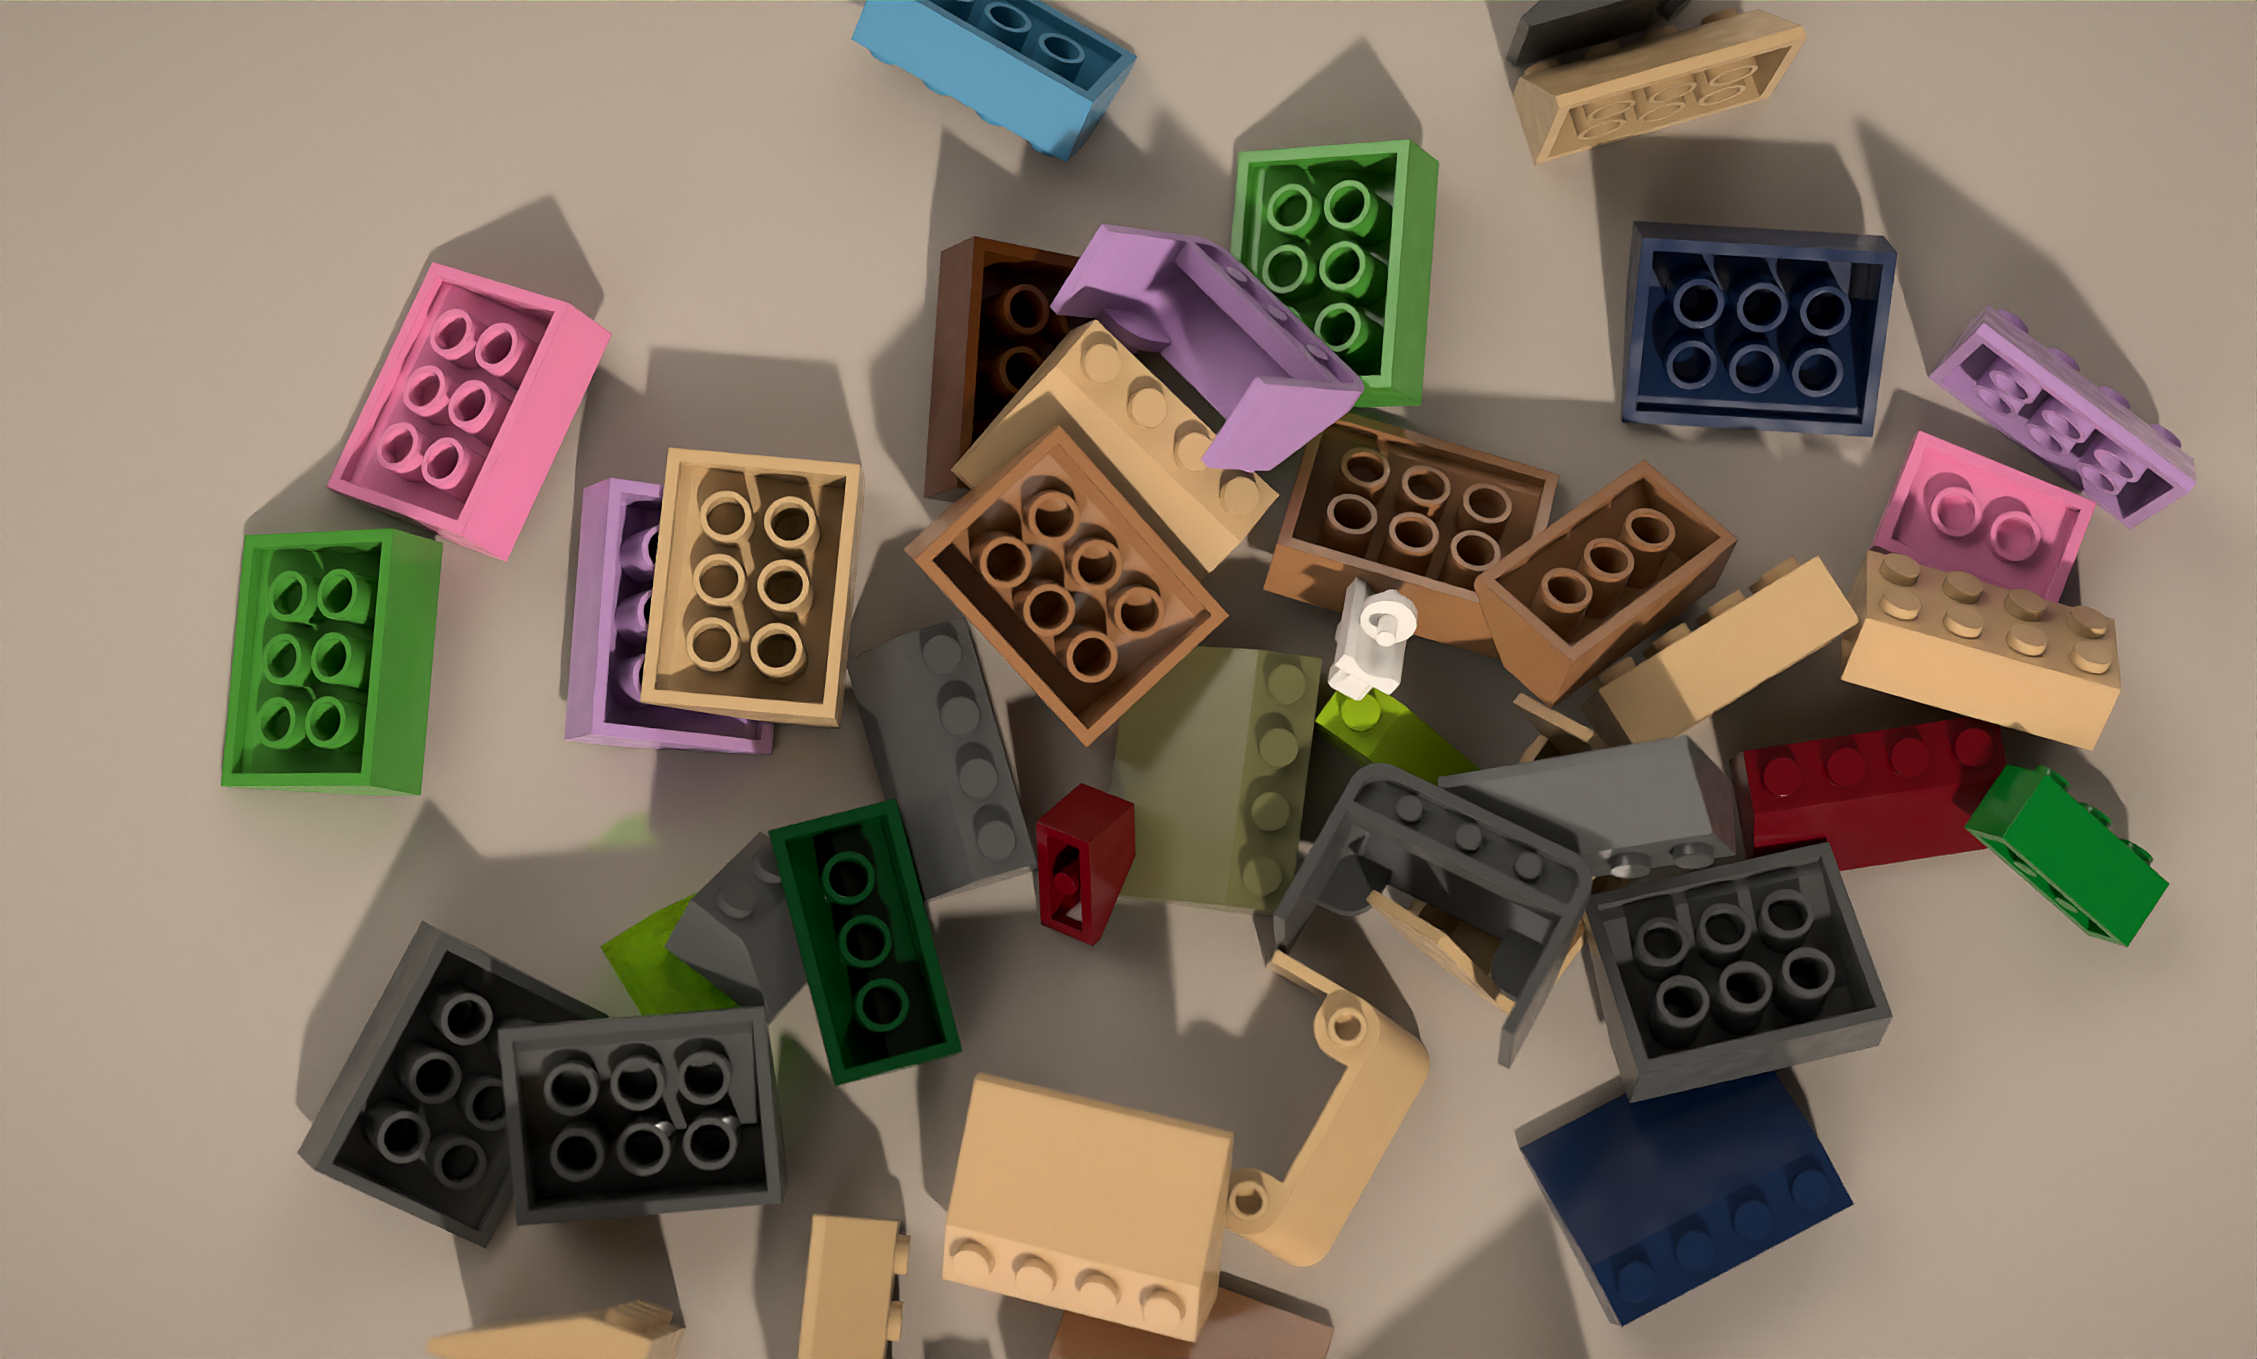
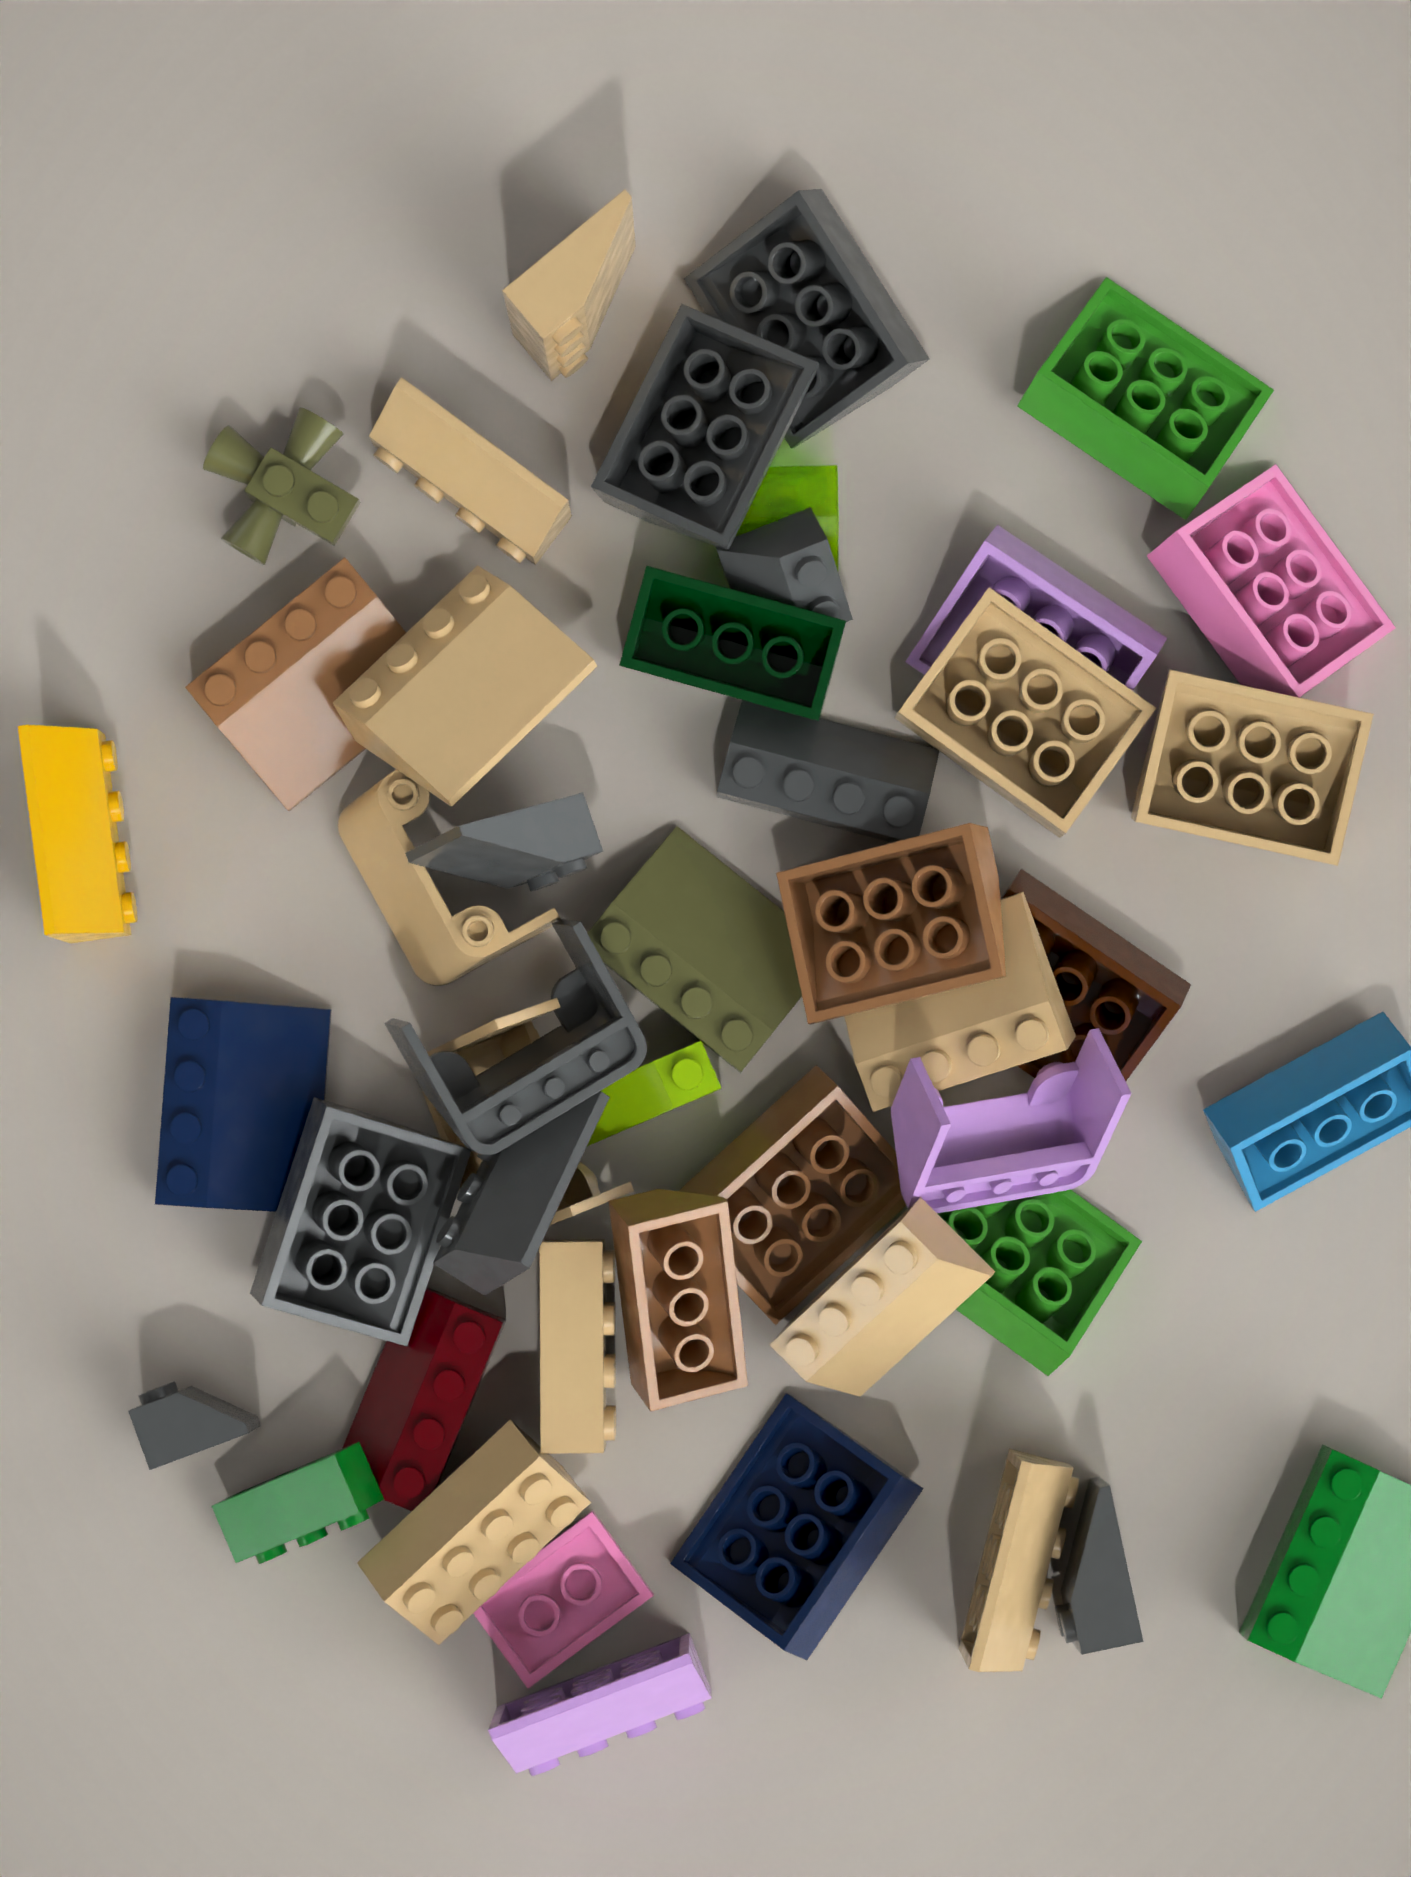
camera: 125 degrees right, 5 degrees up
dark red slope [1036,783,1136,946] -> none
white hips [1328,577,1418,701] -> none
none -> dark grey slope [128,1381,261,1470]
none -> dark grey slope [405,793,603,891]
none -> tan slope [770,1197,995,1397]
none -> tan slope [1131,669,1374,866]

